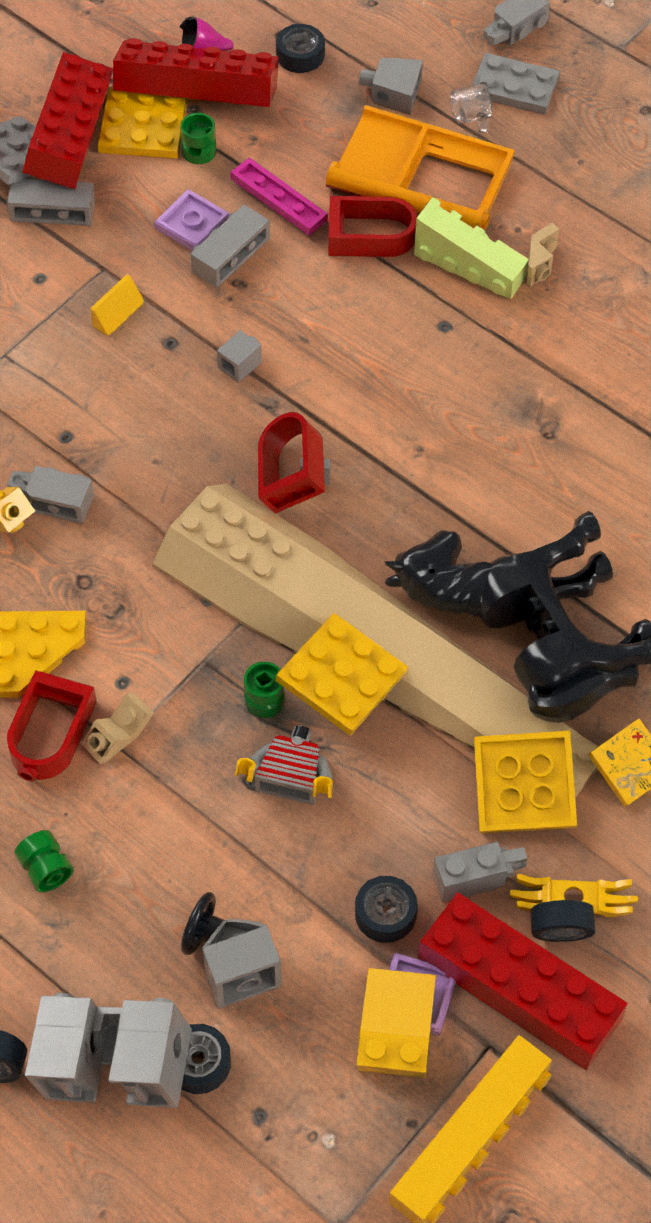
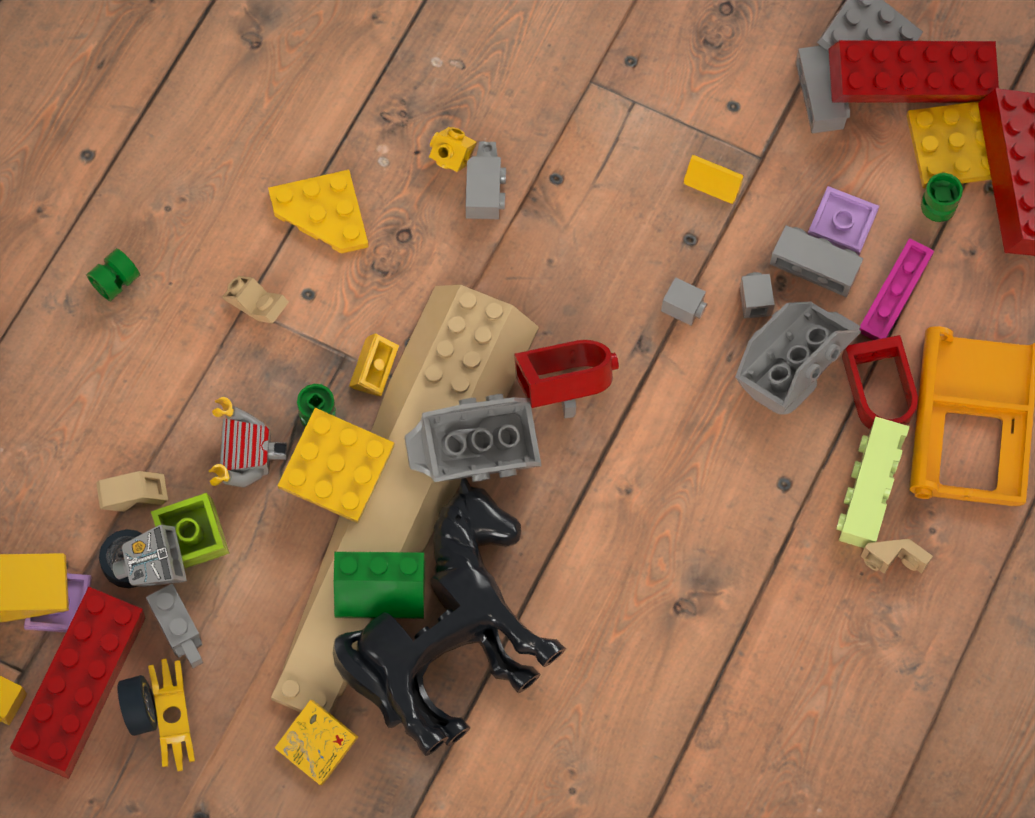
camera: 75 degrees right, 10 degrees up
red window [7,670,97,782] -> none
light grey piece [181,892,282,1009] -> none
yellow plate [474,731,577,834] -> none
none -> tan slope [96,471,168,512]
none -> light grey torso [112,525,187,587]
none -> lime brick [151,493,230,569]
none -> green slope [333,552,425,619]
none -> yellow slope [349,333,399,397]
none -> light grey slope [404,394,542,482]
none -> light grey slope [735,302,861,415]
none -> light grey brick [739,272,775,319]

